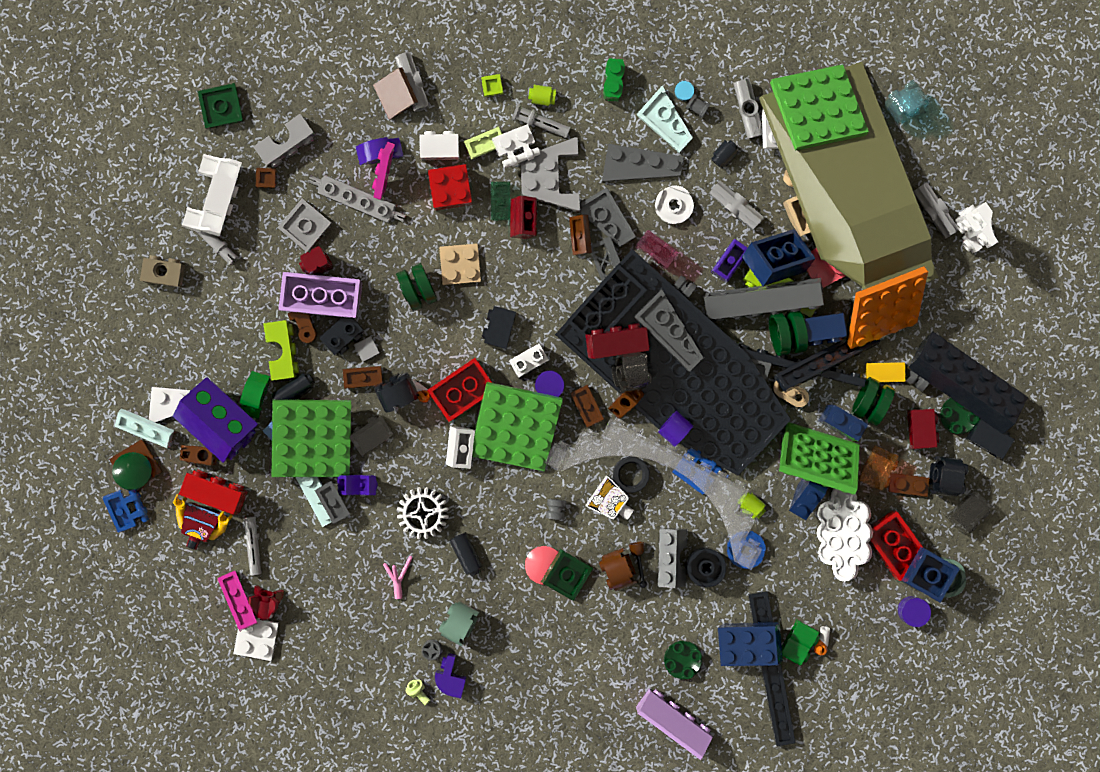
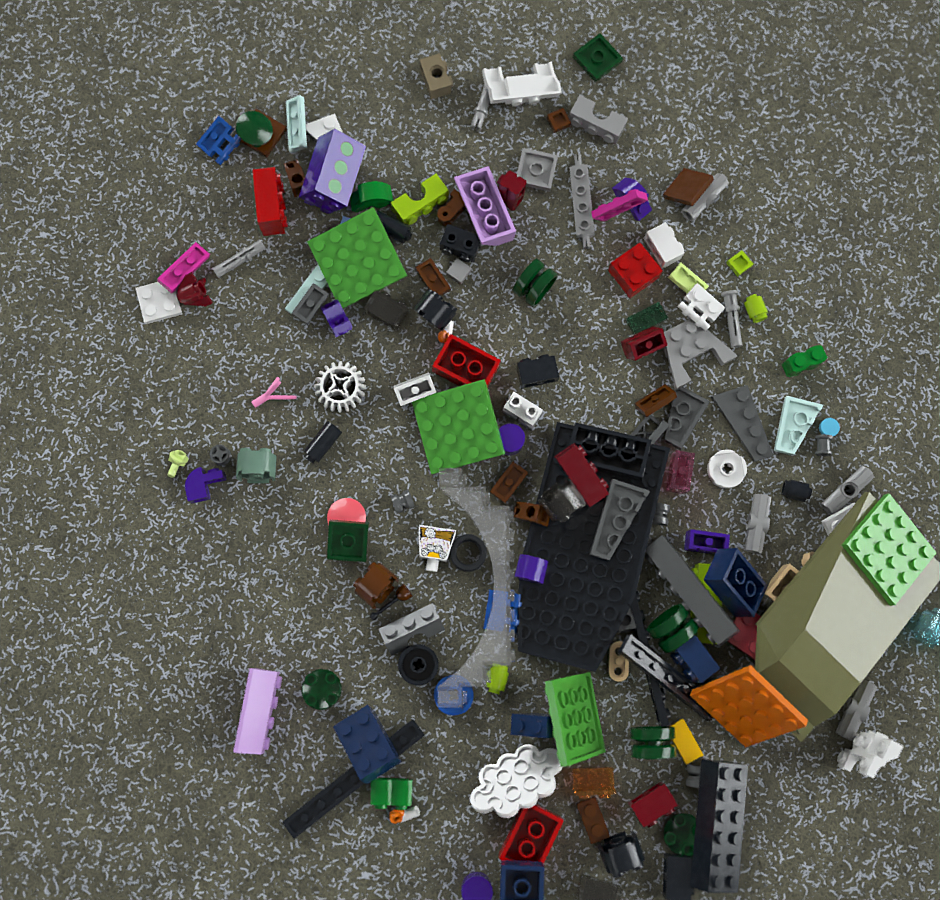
camera: 55 degrees right, 10 degrees down
torso [173,494,233,550] -> none
tan plate [439,244,481,285] -> none
dark blue brick [818,405,868,441] -> none

